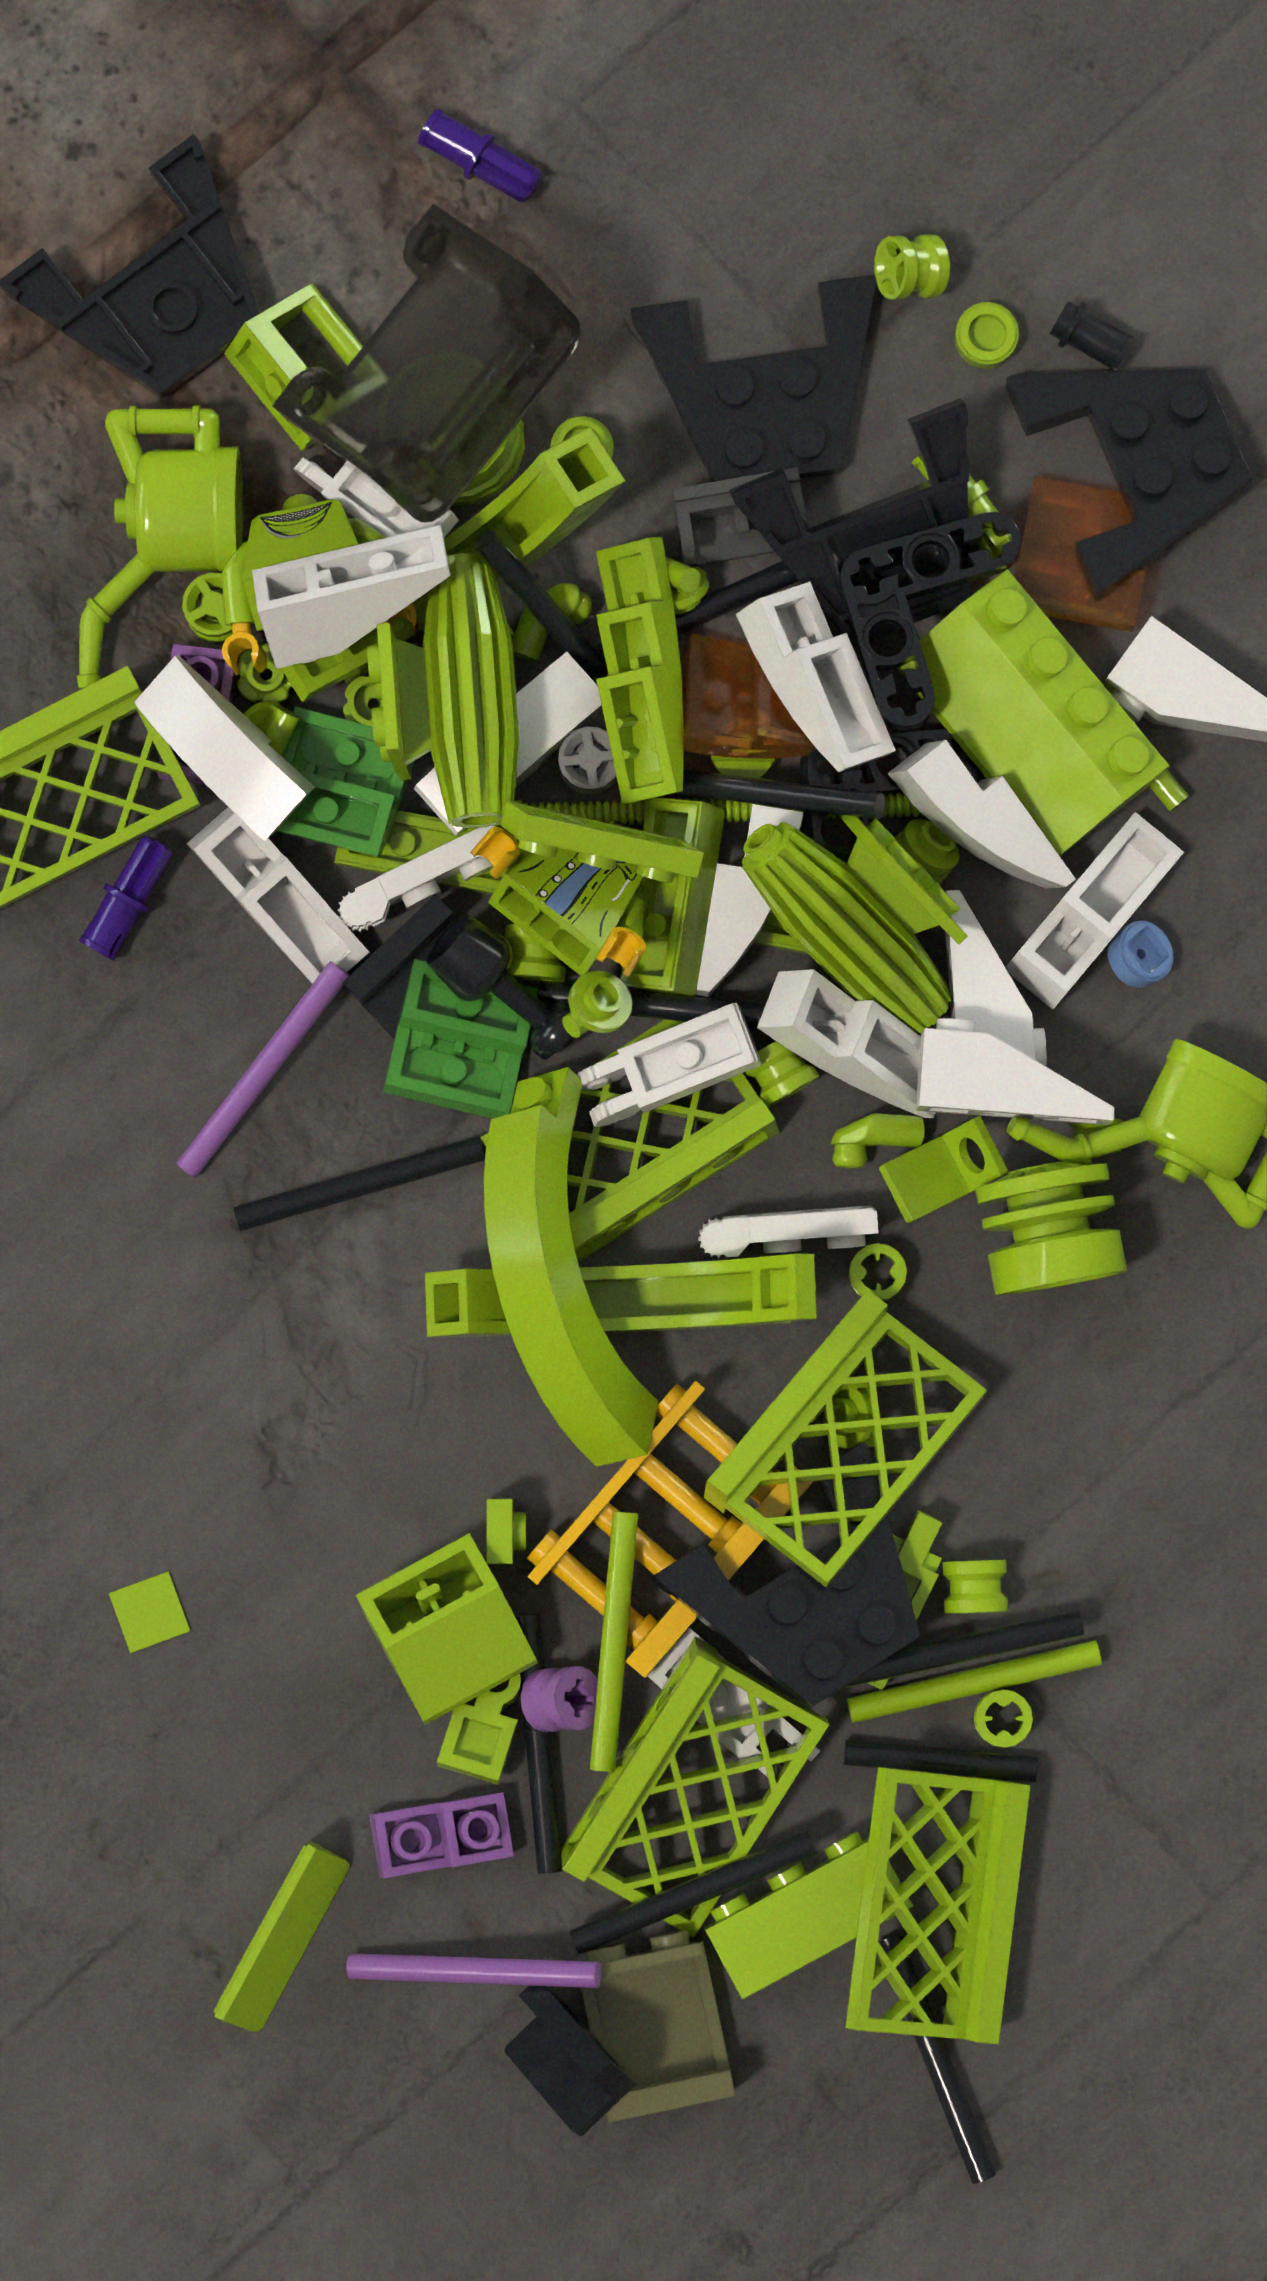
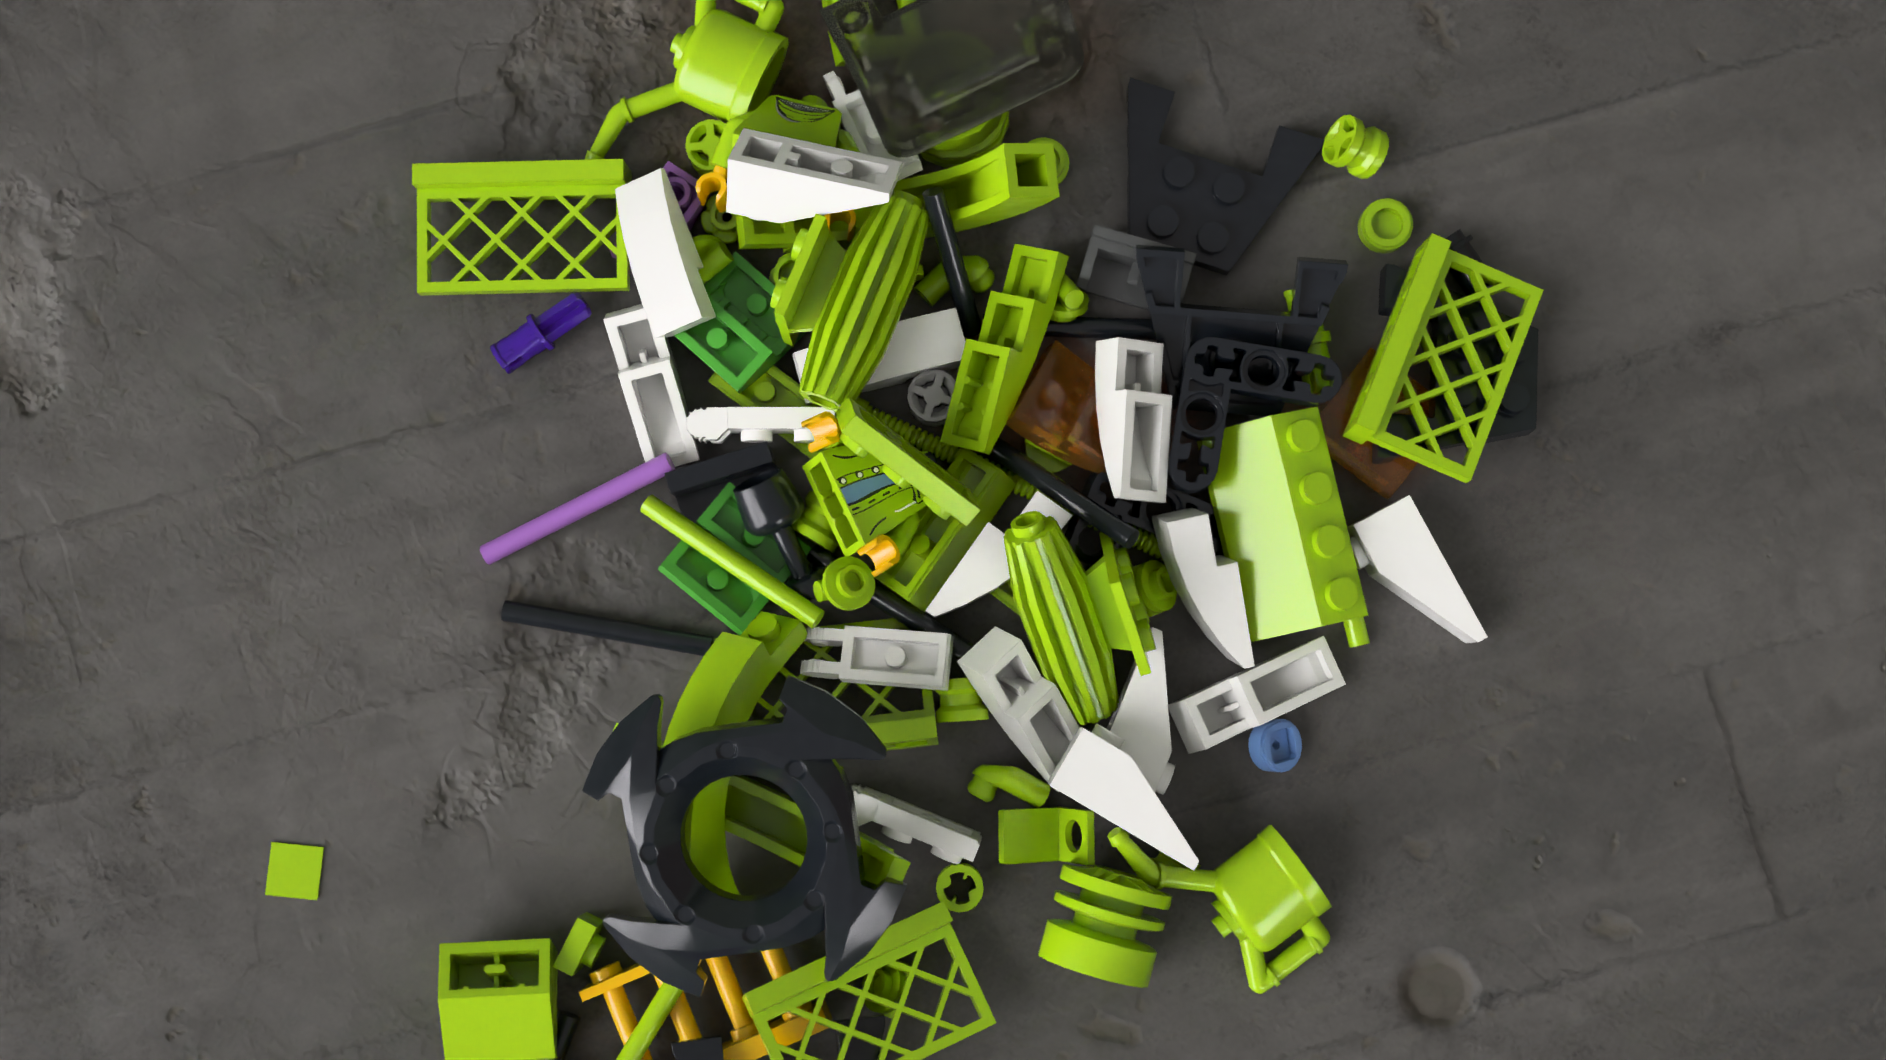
camera: 30 degrees right, 0 degrees up
none -> black piece [582,675,907,998]
none -> lime bar [640,494,825,629]
none -> lime fence [1343,233,1544,483]

